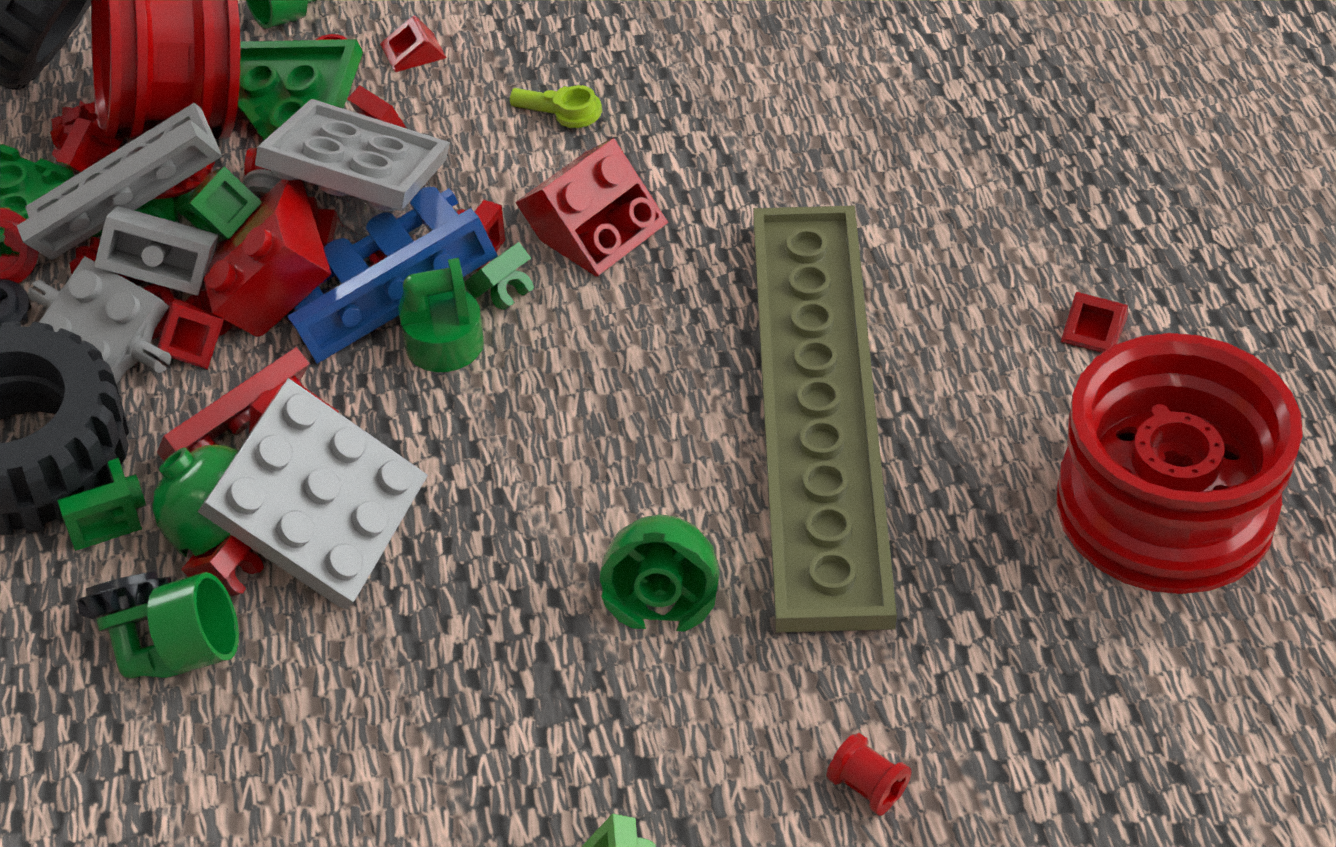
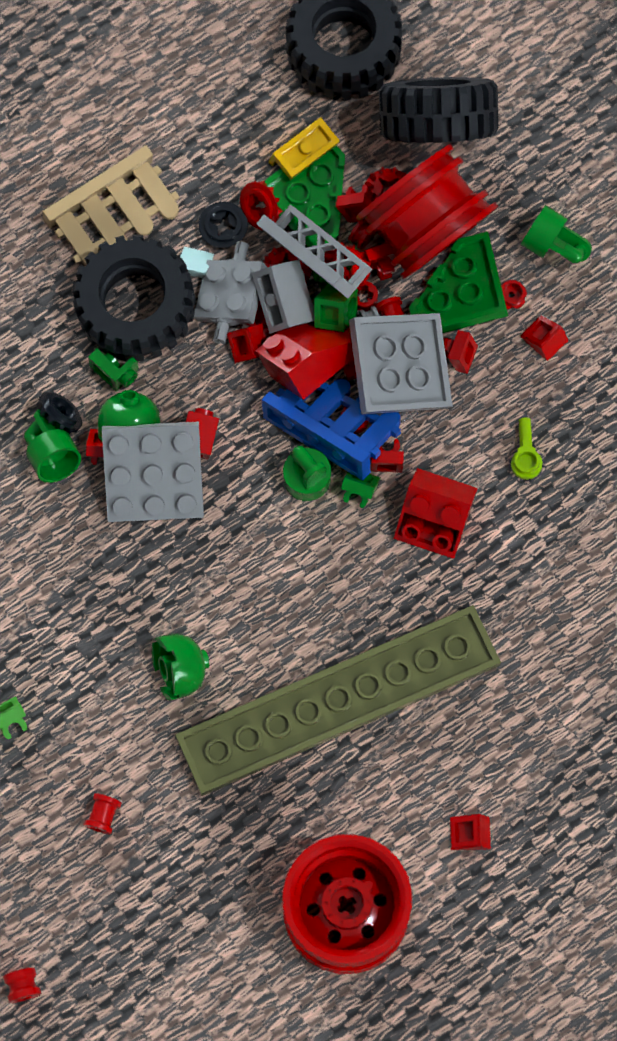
camera: 65 degrees right, 25 degrees up
red plate [157,347,310,461] -> none

